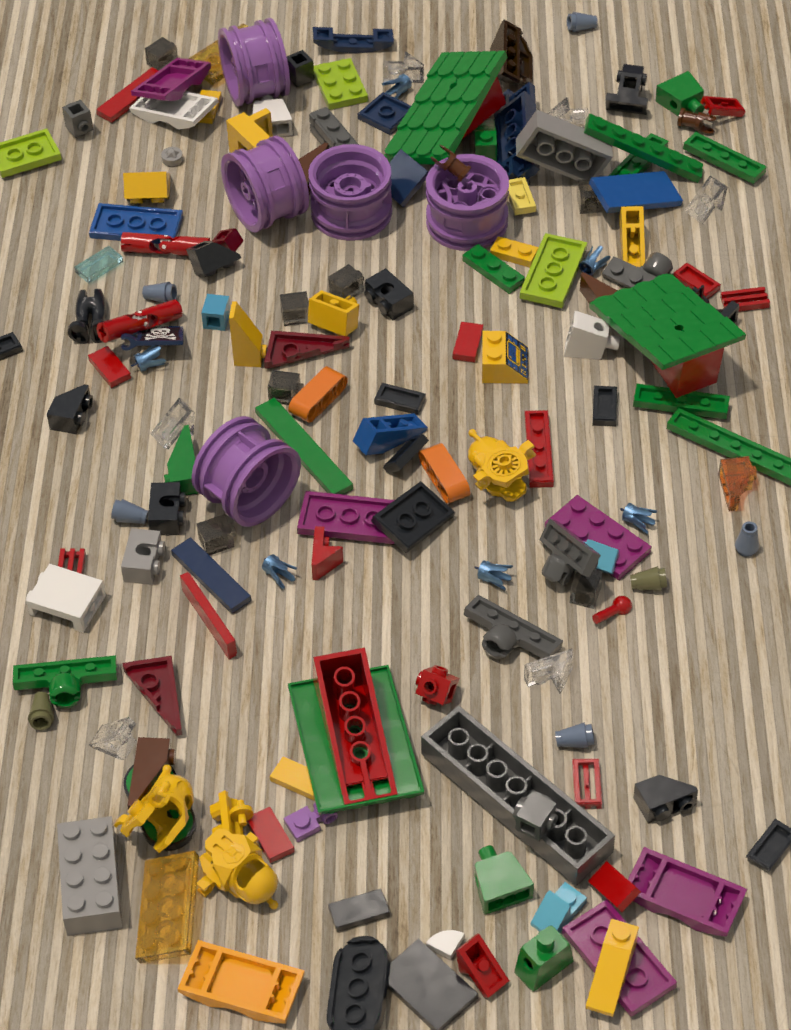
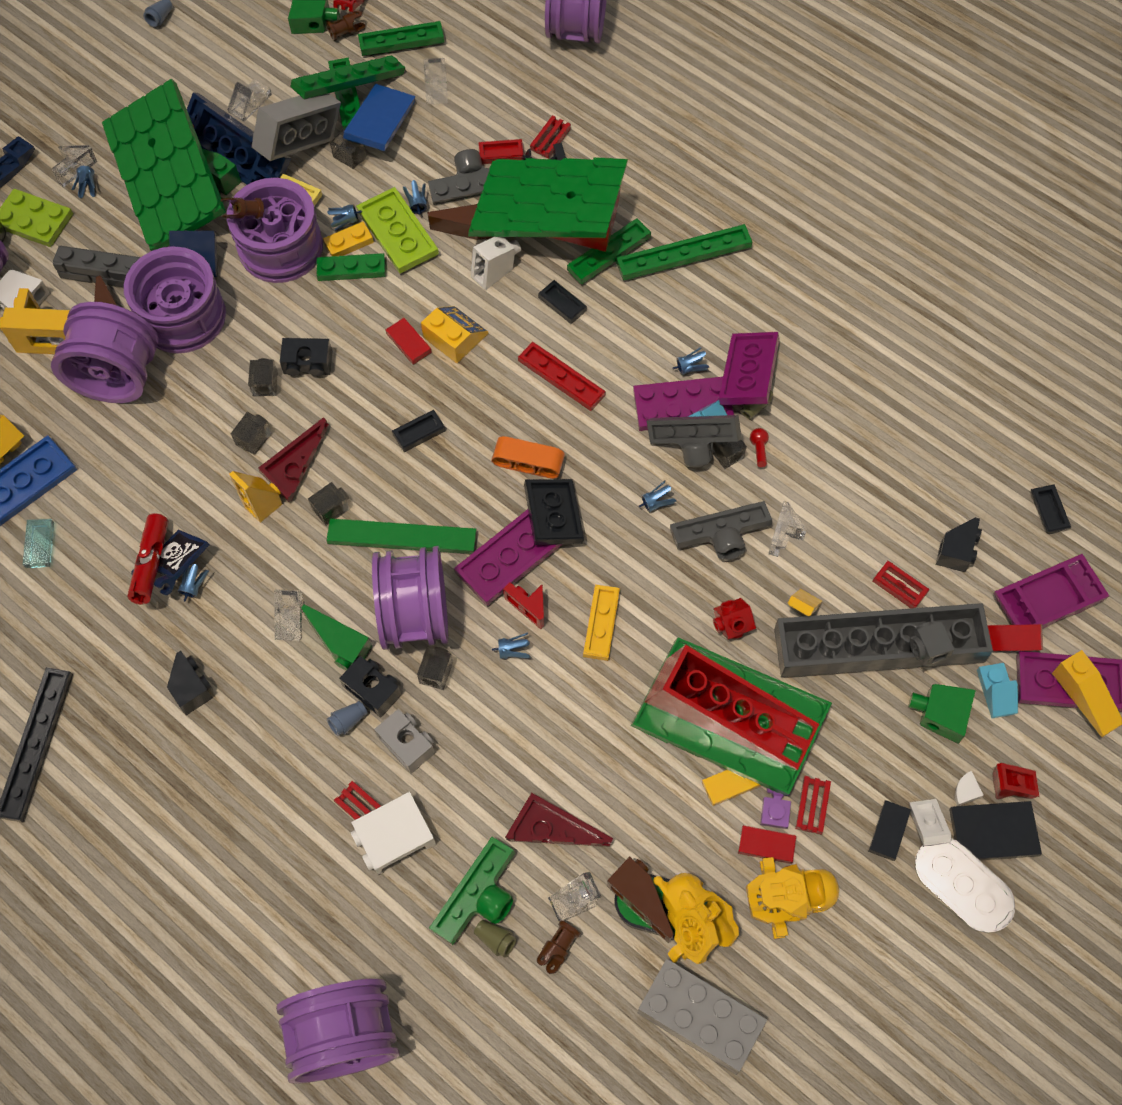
camera: 50 degrees left, 15 degrees up
black piece [68,289,106,344] -> none
red tile [88,346,131,388] -> none
red piece [121,232,210,256] -> none
clear yellow plate [135,851,199,964] -> none
sand blue cone [142,282,177,303] -> none
dark blue tile [171,537,251,614] -> none
light orange slope [178,940,305,1023] -> none
red tile [180,572,237,659] -> none
black slope [186,241,241,277] -> none
brick [201,294,230,331] -> none
yellow hips [209,790,253,835] -> none
dark red slope [211,228,243,252] -> none
orange beam [288,366,348,423] -> none
yellow brick [308,290,359,336] -> none
blue slope [353,413,428,455] -> none
dark blue tile [357,92,411,135] -> none
black tile [383,434,429,474] -> none
yellow helmet [468,429,536,502] -> none
dark brown wedge [490,19,533,84] -> none
green torso [514,925,574,992] -> none
sand blue cone [555,722,595,748] -> none
black tile [605,64,648,115] -> none
yellow slope [619,206,645,267] -> none
clear orange arch [718,456,757,511] -> none
sand blue cone [735,521,759,557] -> none
none -> flat silver piece [327,204,362,231]
none -> reddish brown piece [537,920,581,974]
none -> yellow tile [583,584,620,661]
none -> magenta plate [719,332,780,405]
none -> yellow tile [788,589,822,616]
none -> red tile [795,776,831,835]
none -> white plate [909,799,951,846]

